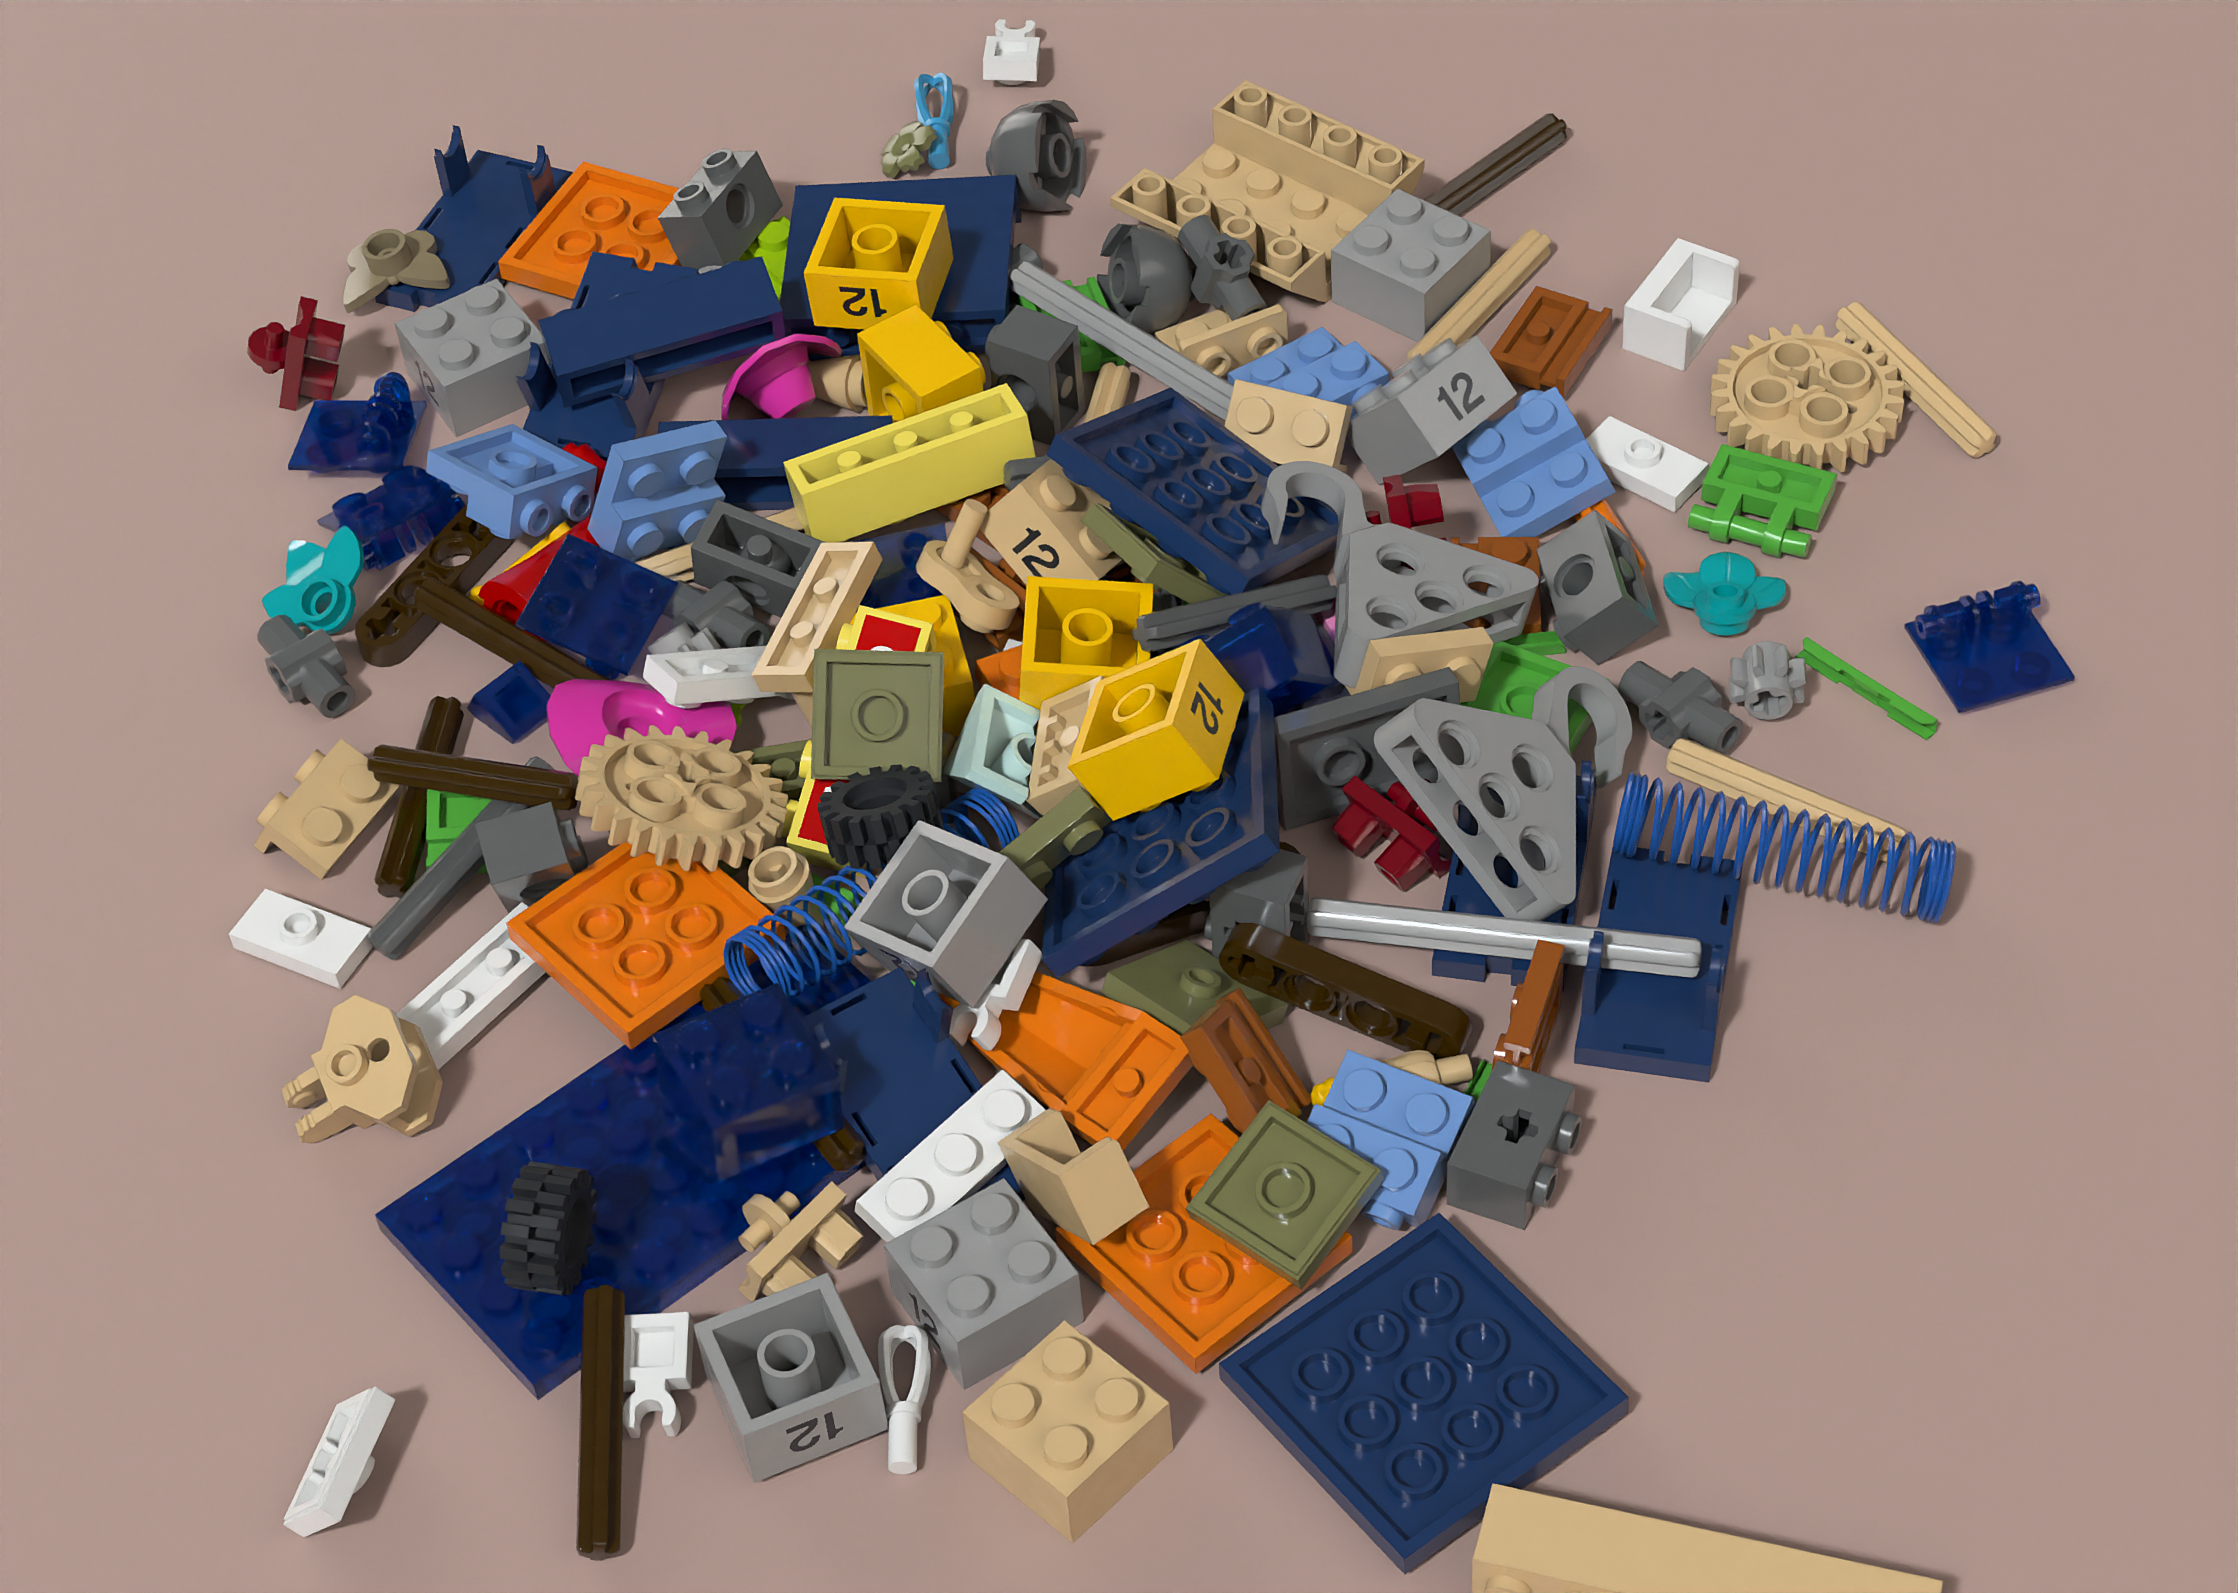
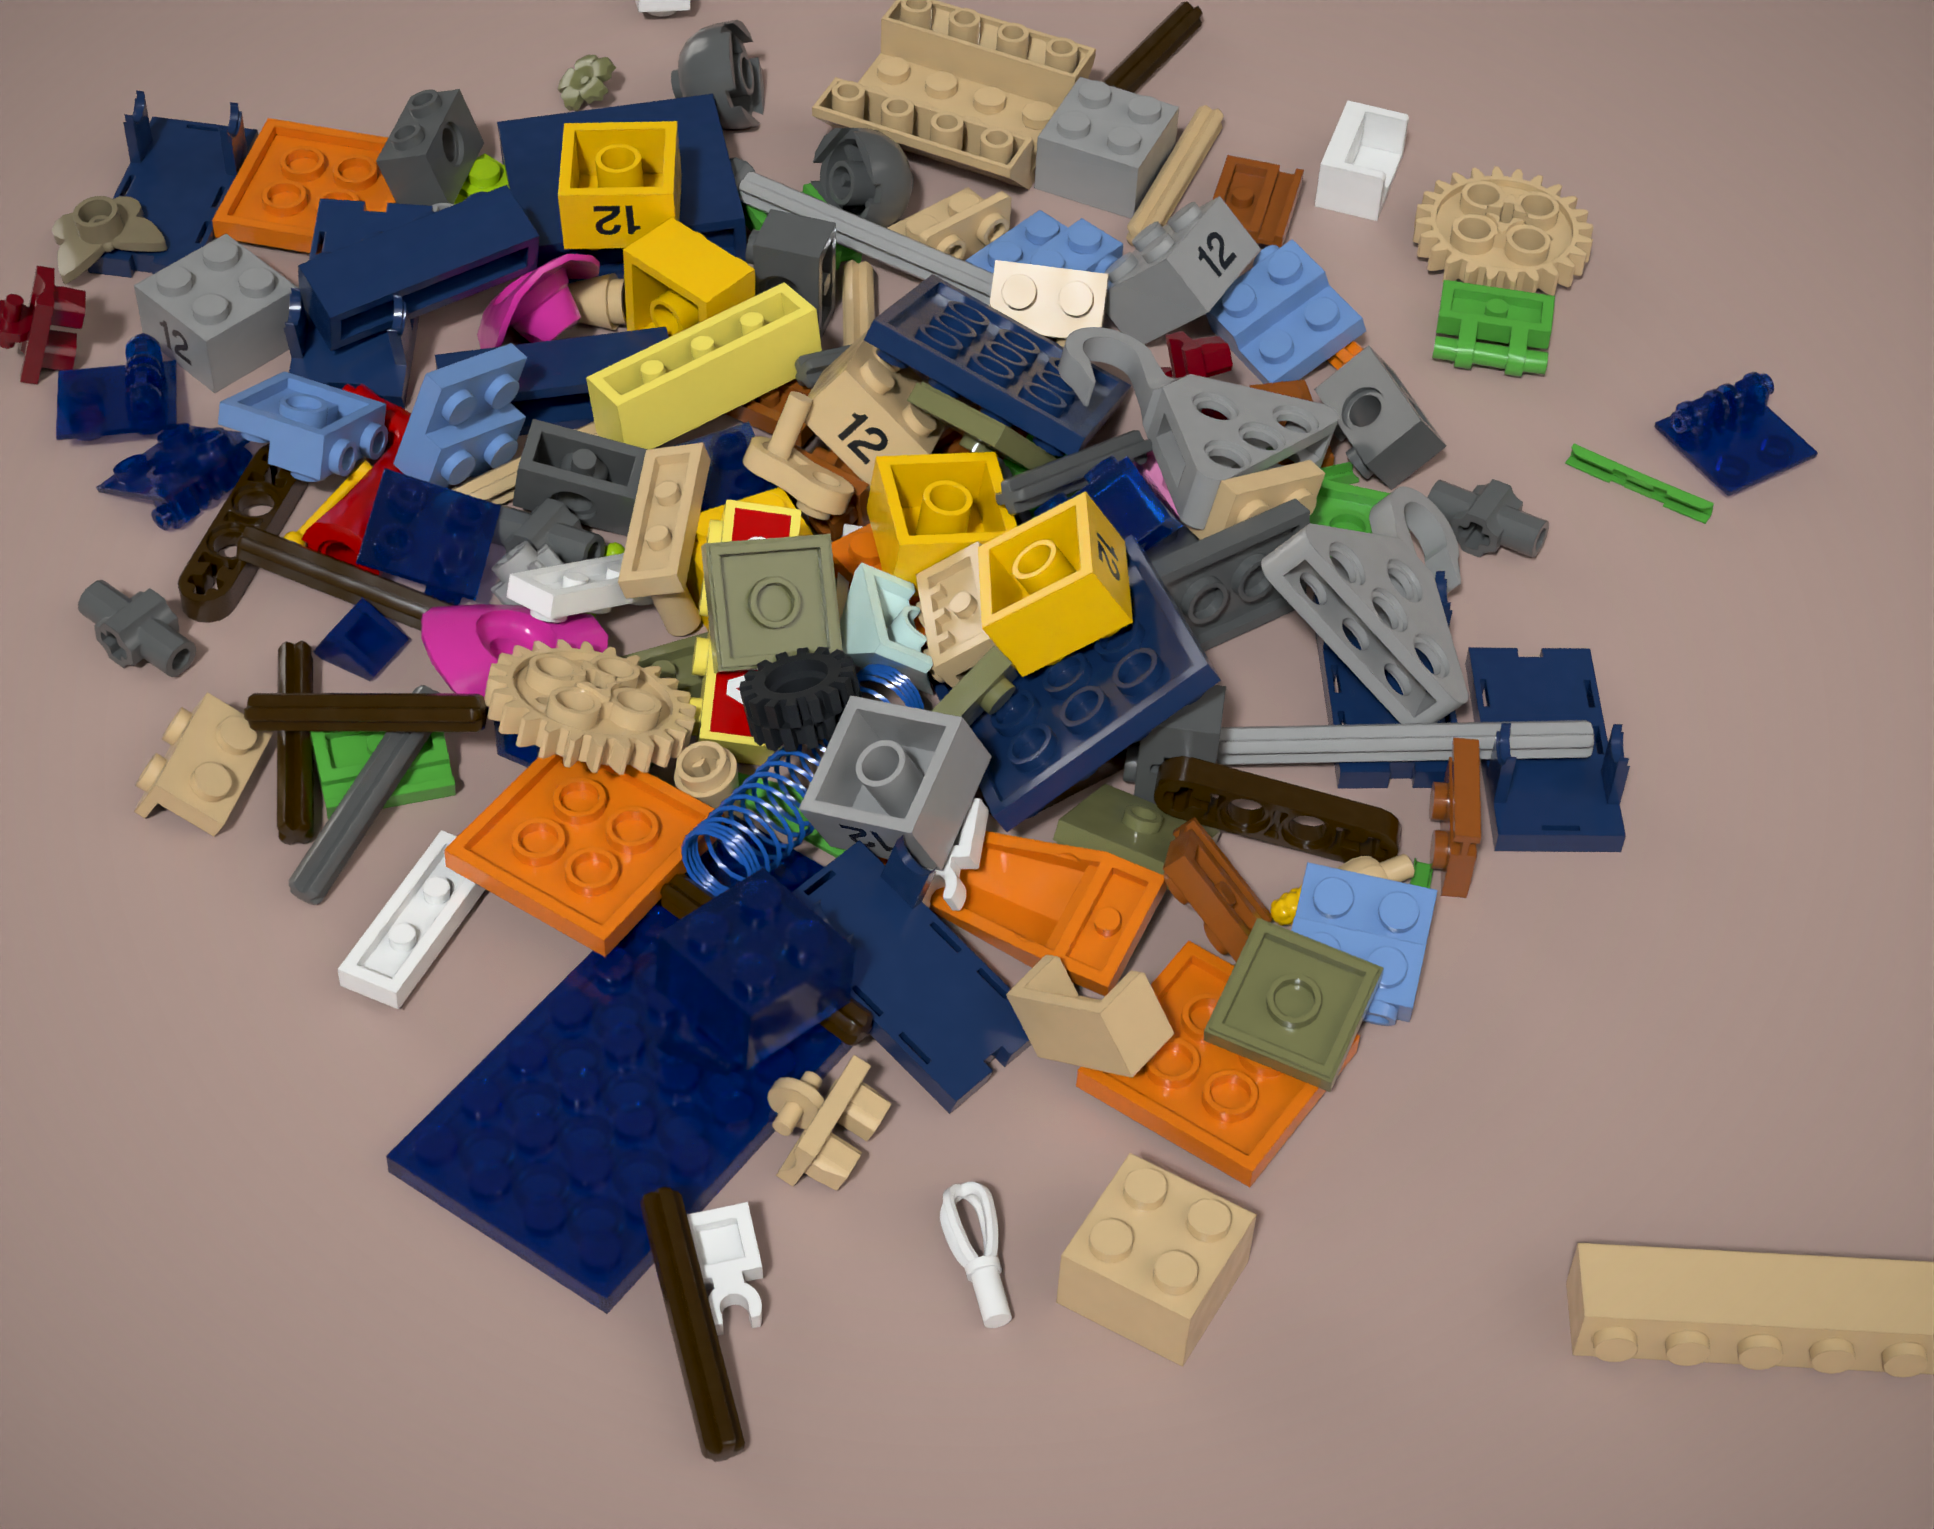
camera: 20 degrees left, 0 degrees up
white plate [229,889,373,989] -> none
teal plate [262,526,364,635] -> none
tan hinge [281,994,443,1144] -> none
white plate [283,1386,396,1538] -> none
dark grey brick [475,802,589,914] -> none
black tyre [500,1161,597,1296] -> none
light grey brick [694,1273,888,1483] -> none
white plate [854,1069,1046,1242] -> none
light grey brick [884,1178,1084,1390] -> none
dark azure piece [914,73,954,169] -> none
dark grey axle [1177,215,1268,321] -> none
dark blue plate [1219,1213,1629,1575] -> none
dark red hips [1331,775,1451,892] -> none
dark grey brick [1447,1060,1582,1230] -> none
white plate [1586,416,1709,513] -> none
blue piece [1612,771,1956,924] -> none
teal plate [1663,552,1786,635] -> none
tan axle [1666,738,1908,863] -> none
light grey gear [1729,641,1807,720] -> none
tan axle [1836,302,1997,458] -> none

